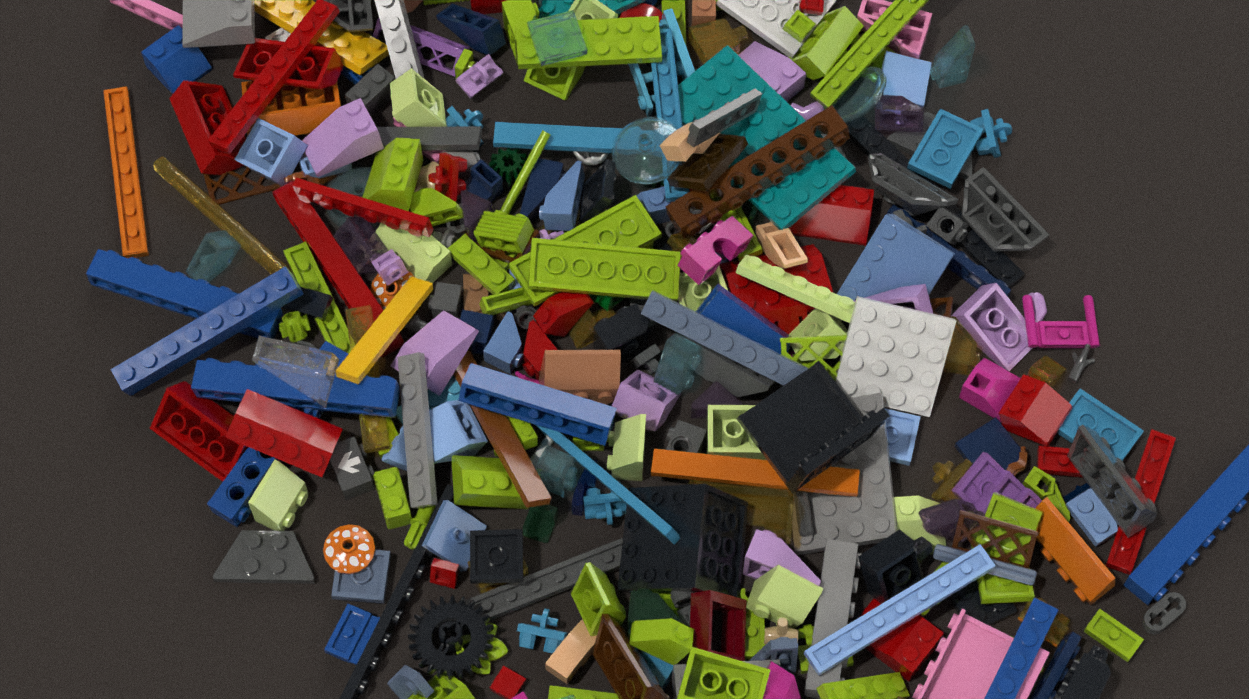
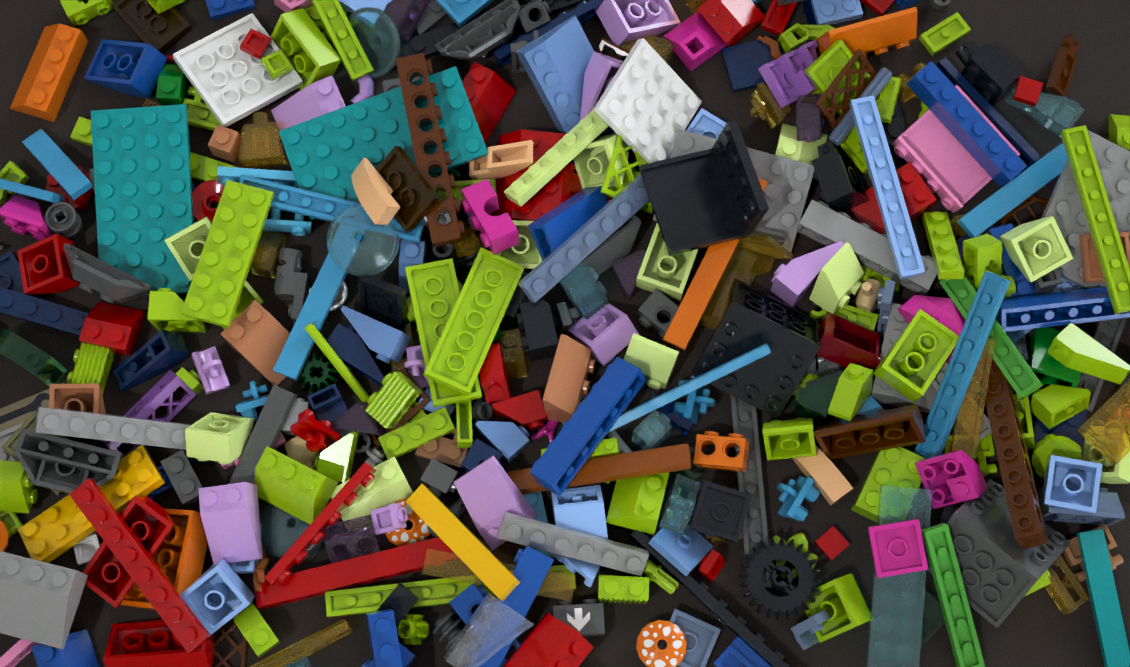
camera: 70 degrees left, 10 degrees up
clear light blue plate [527,10,587,66] -> none
dark grey plate [687,88,762,147] -> none
none -> nougat slope [221,300,310,386]
none -> lime slope [232,602,280,658]
none -> clear yellow slope [250,231,287,279]
none -> dark grey plate [274,248,311,324]
none -> clear light blue brick [659,474,700,535]
none -> orange brick [693,431,749,472]

